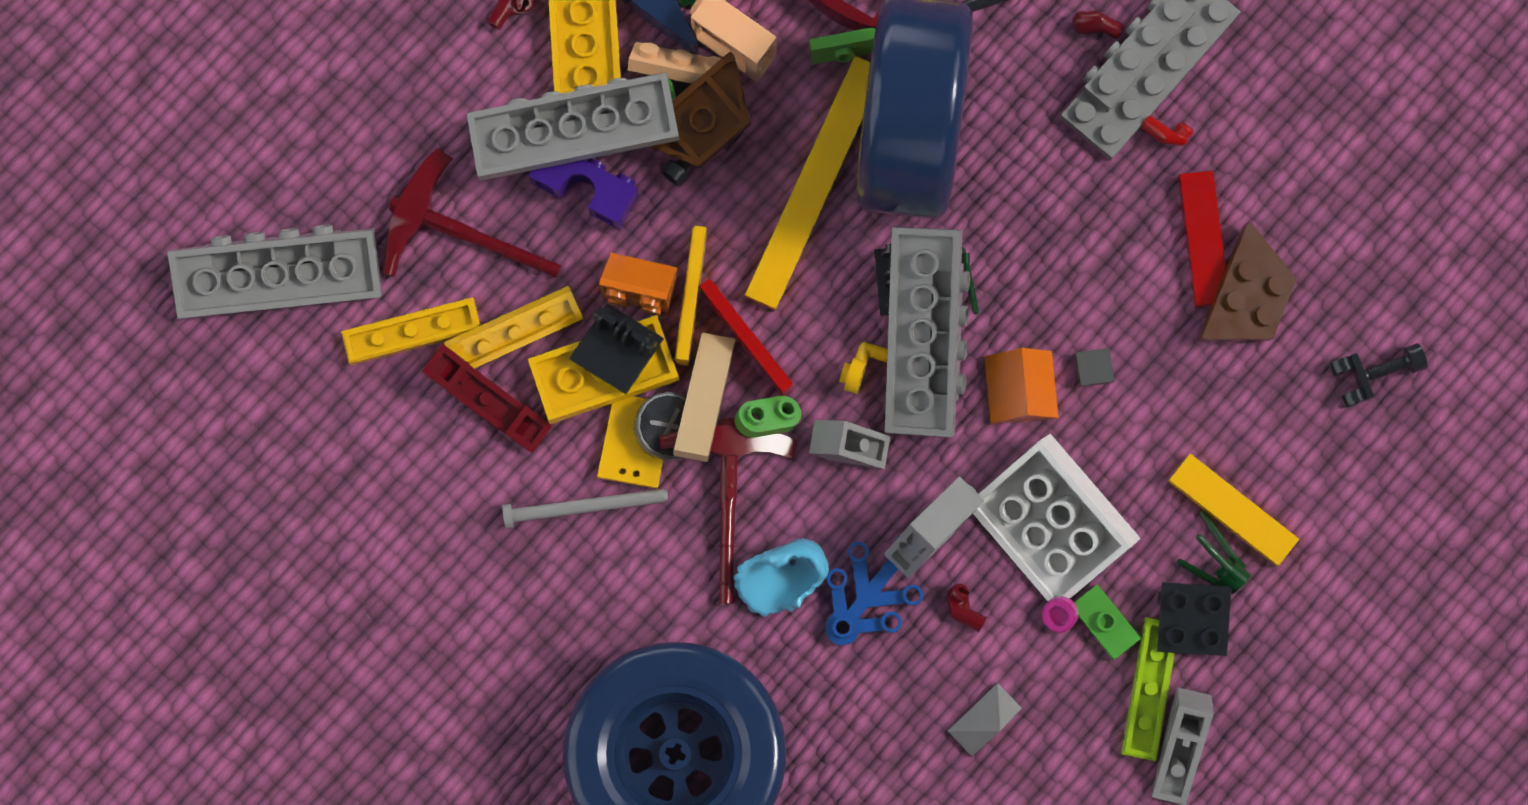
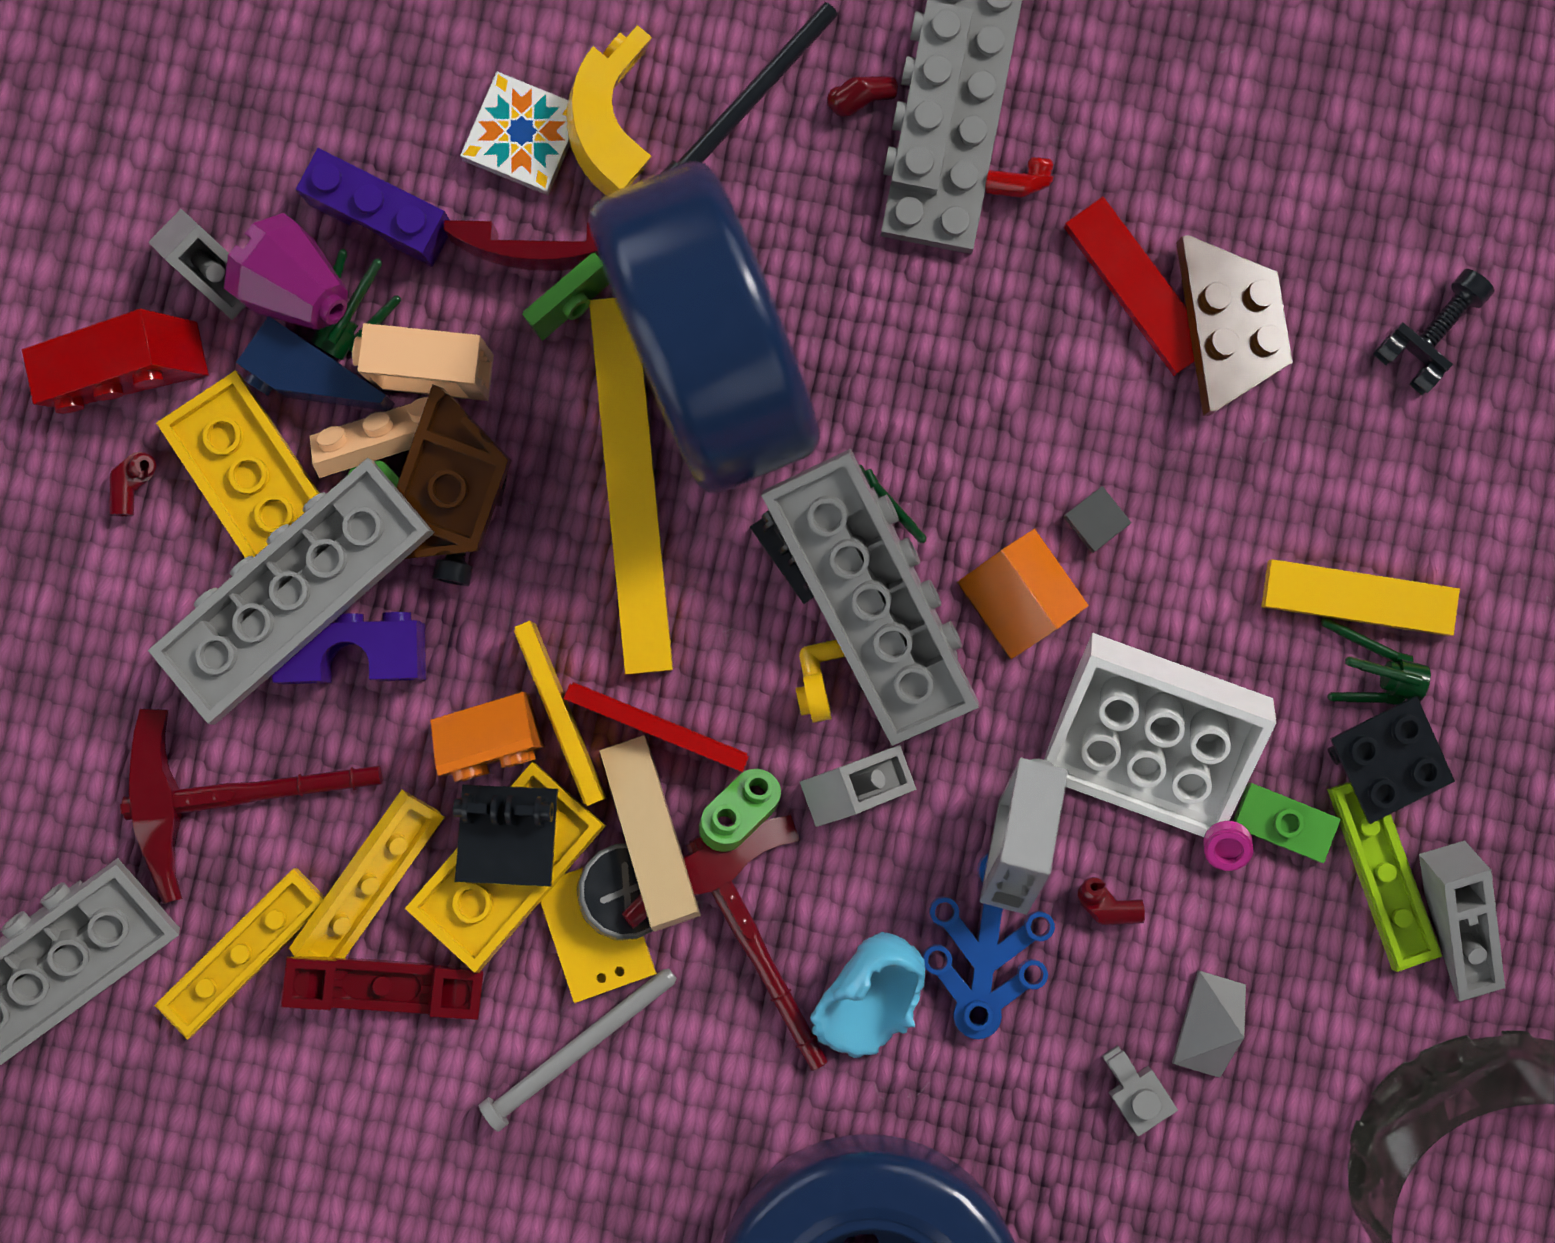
camera: 30 degrees left, 5 degrees up
none -> light grey plate [1102,1045,1178,1137]

